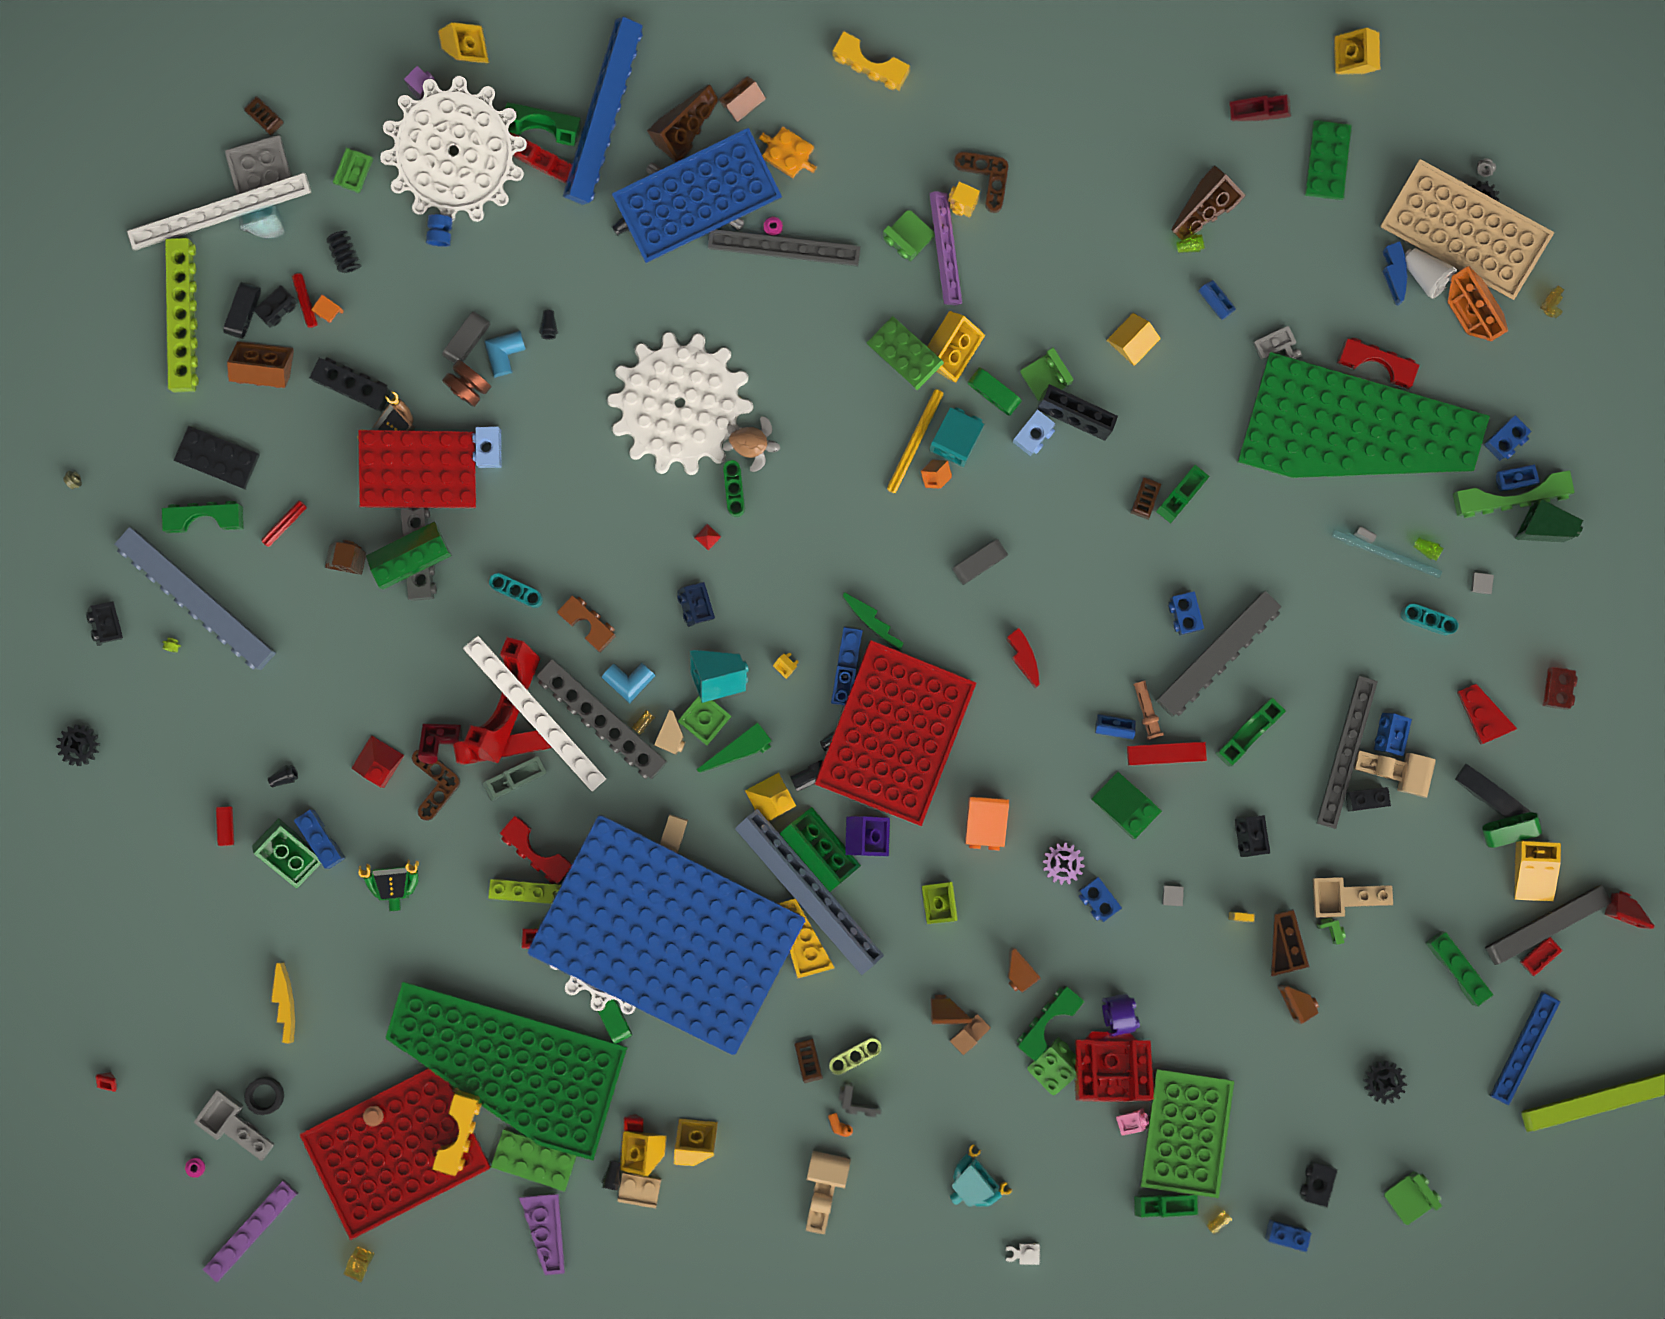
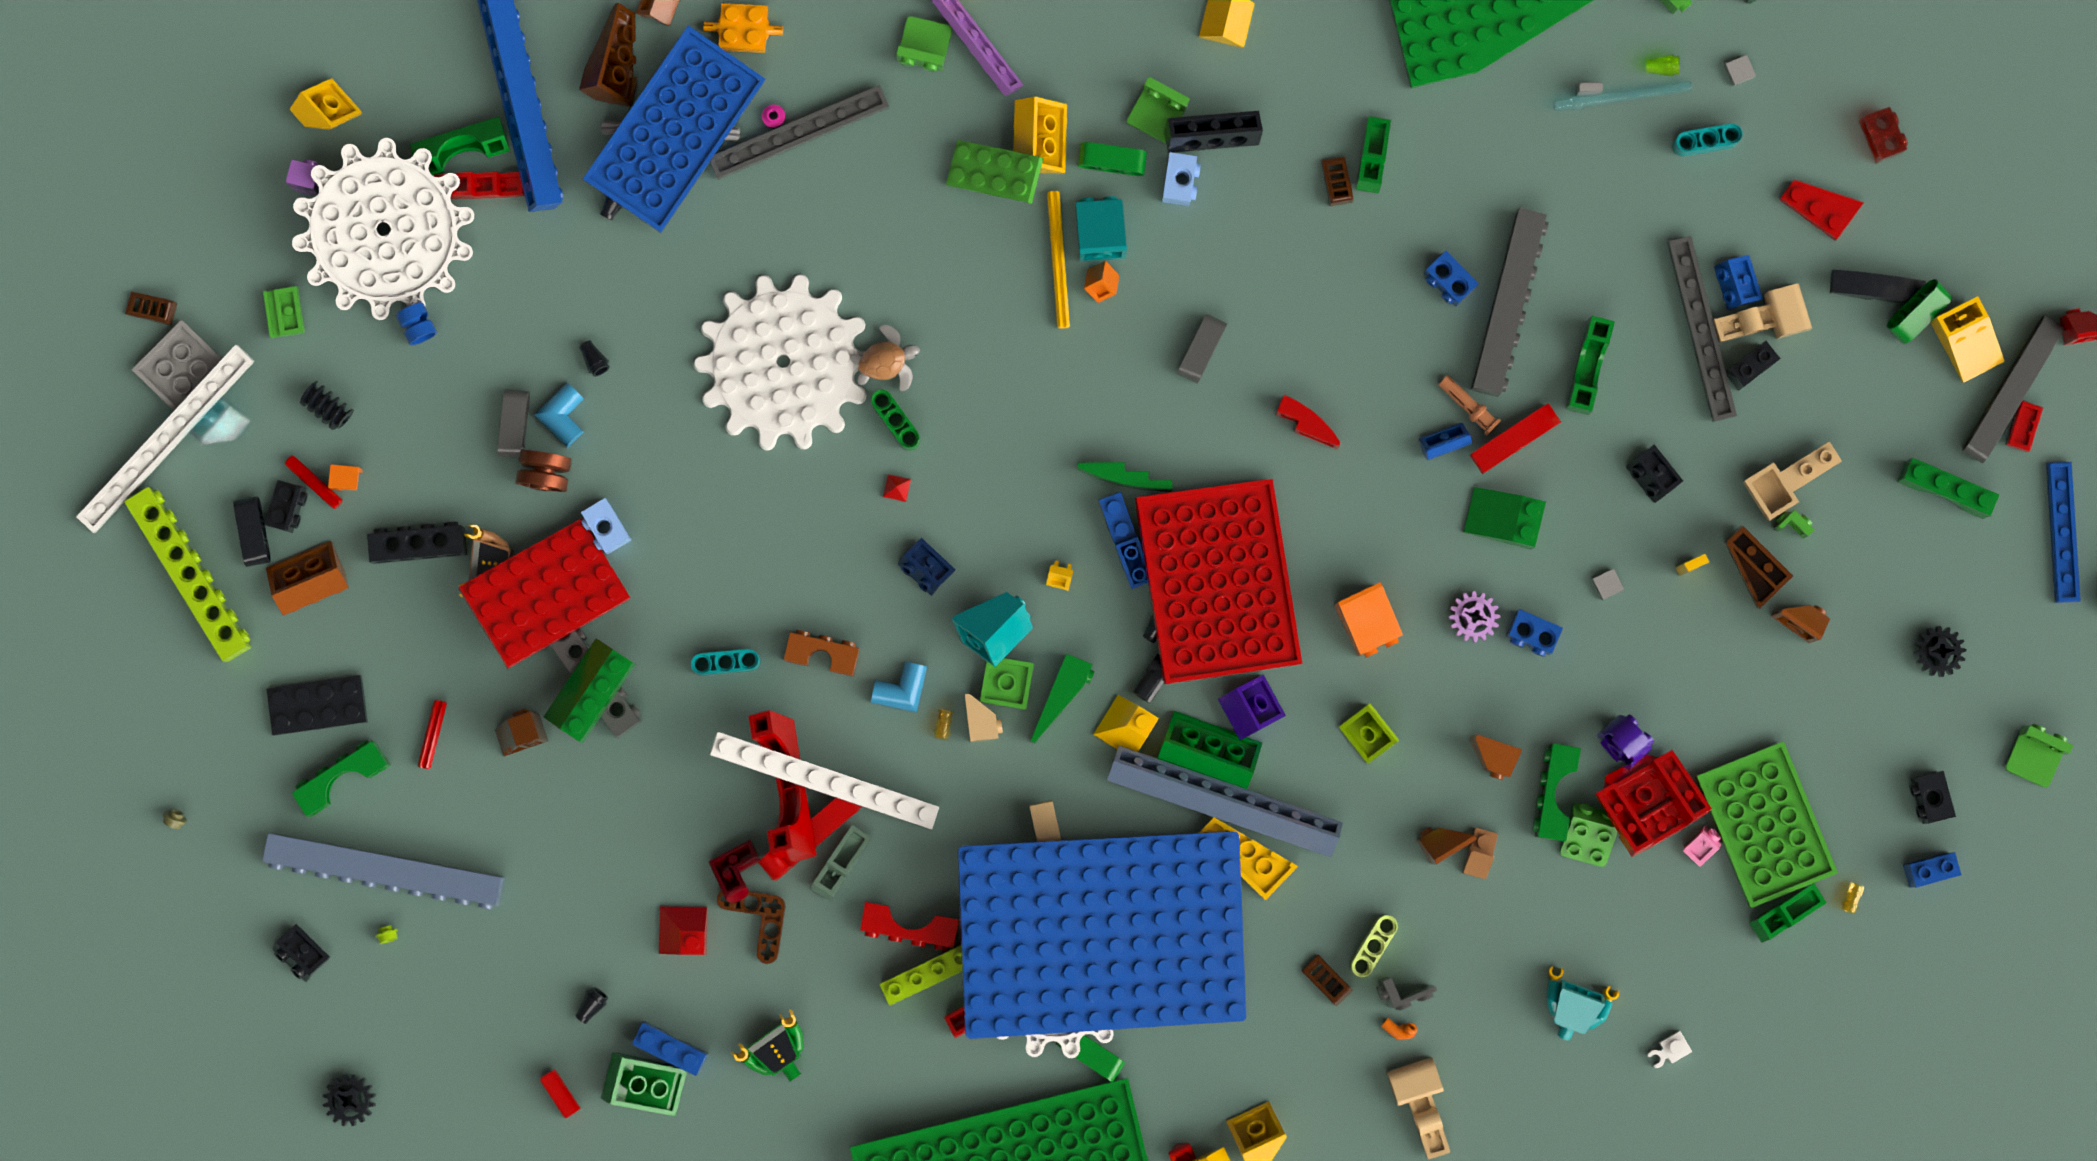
camera: 40 degrees left, 0 degrees up
dark grey brick [537,659,667,779] -> none

